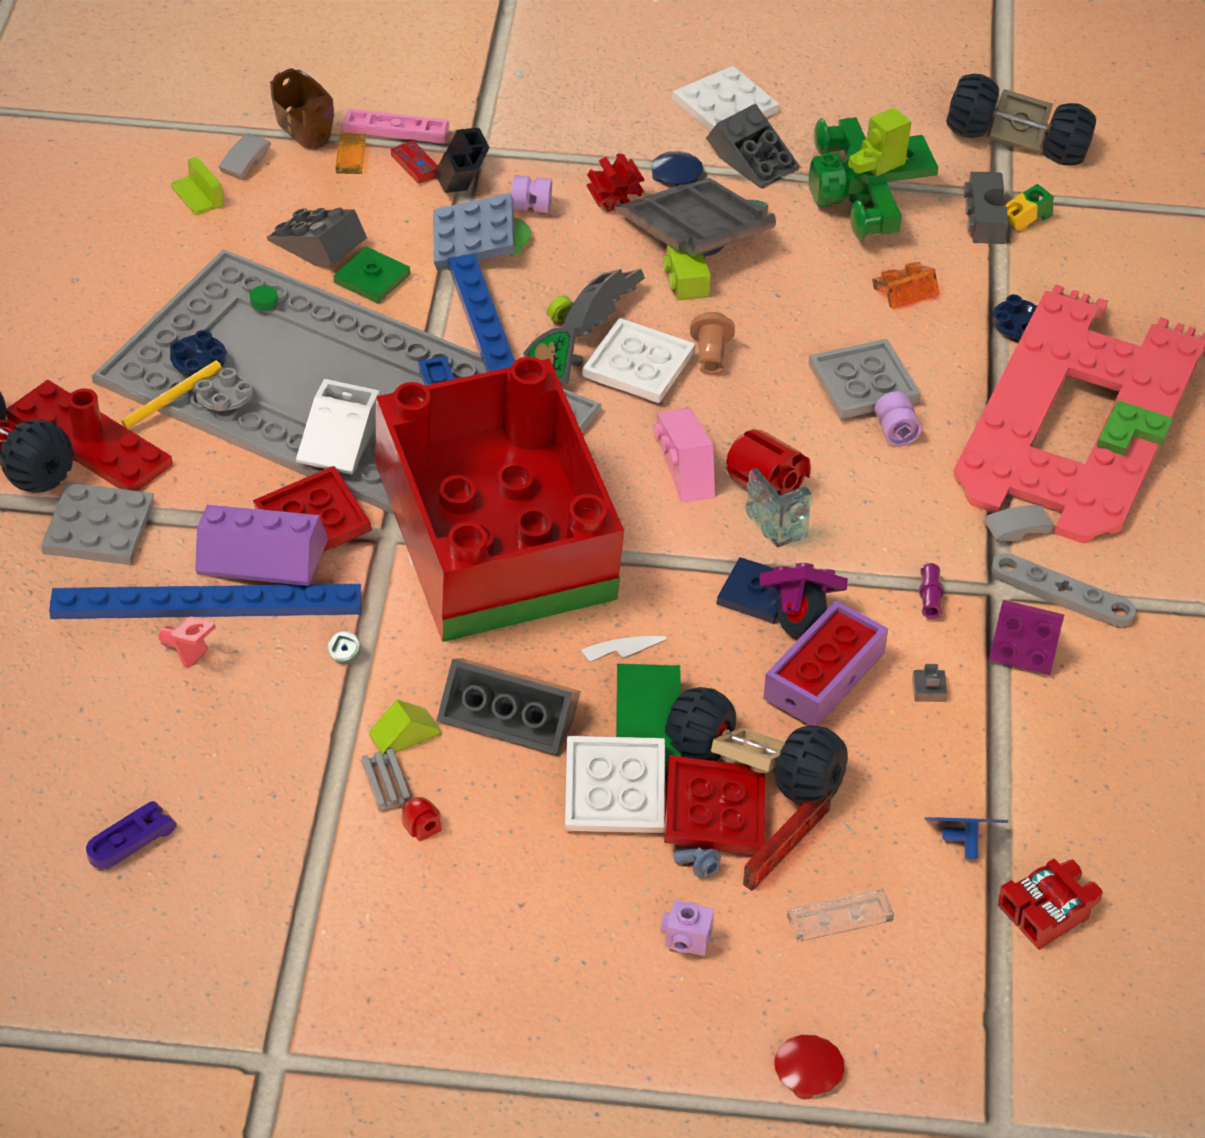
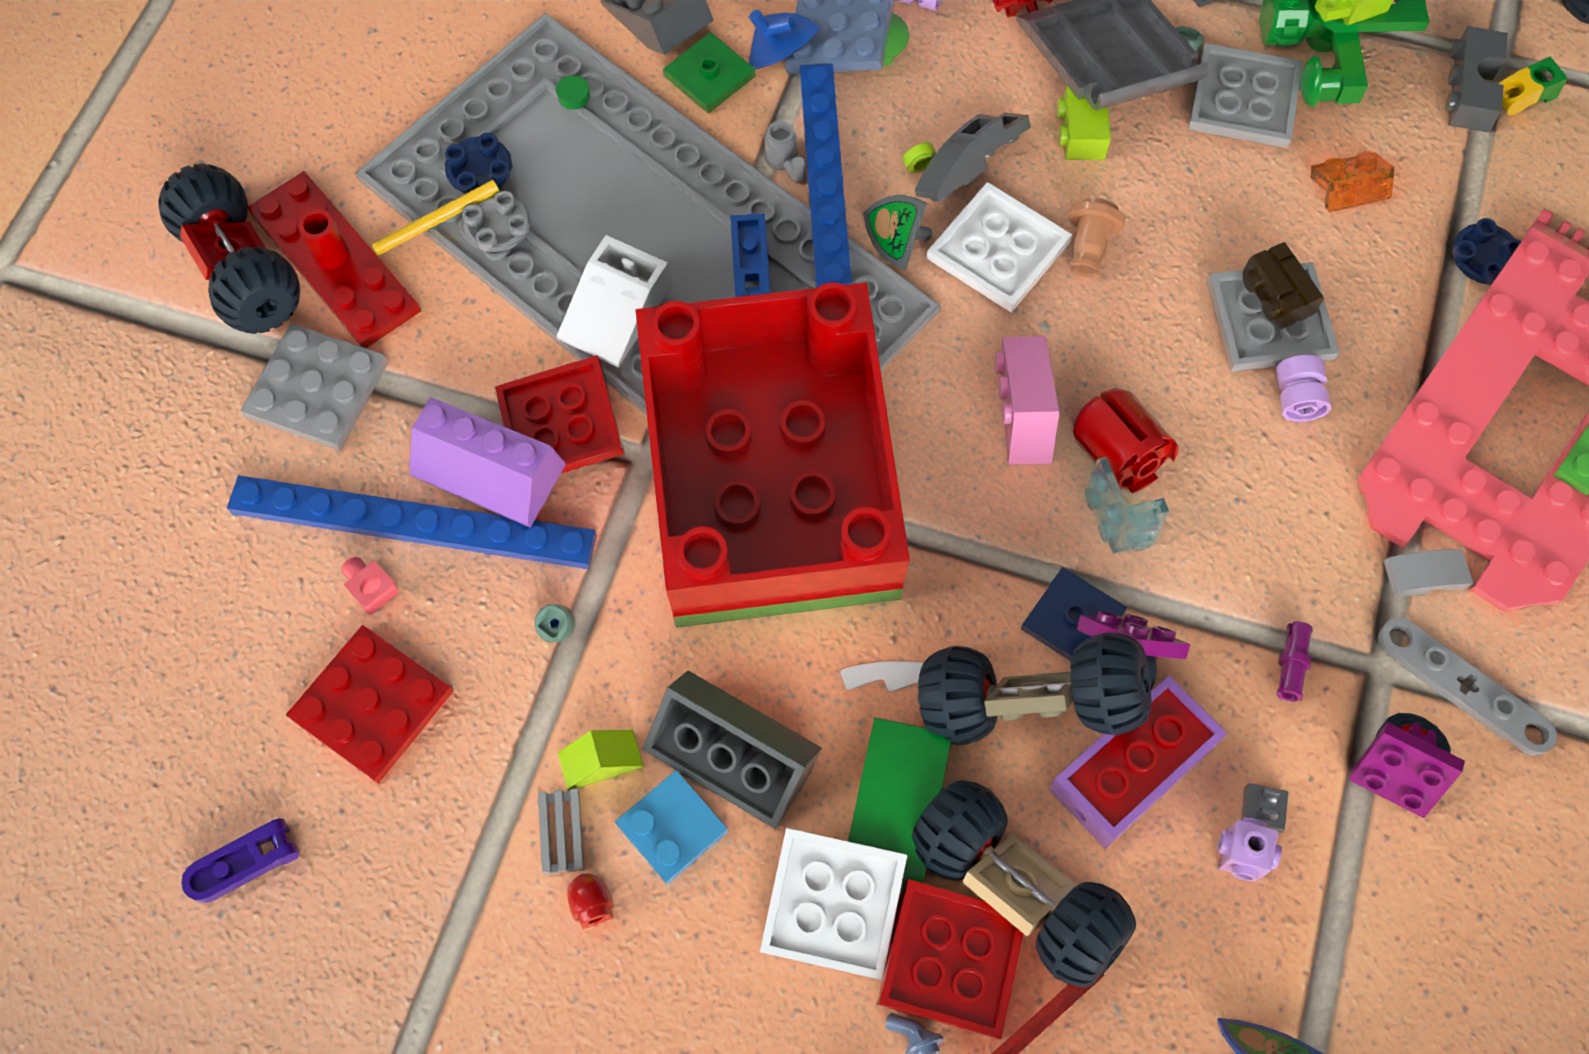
camera: 15 degrees right, 20 degrees up
none -> red plate [286,625,453,784]
none -> dark azure plate [615,770,728,885]
none -> blue shield [749,10,820,70]
none -> light grey piece [765,121,805,183]
none -> black plate [918,632,1151,745]
none -> light grey plate [1188,43,1303,148]
none -> lavender brick [1217,818,1282,881]
none -> dark brown brick [1242,242,1324,330]

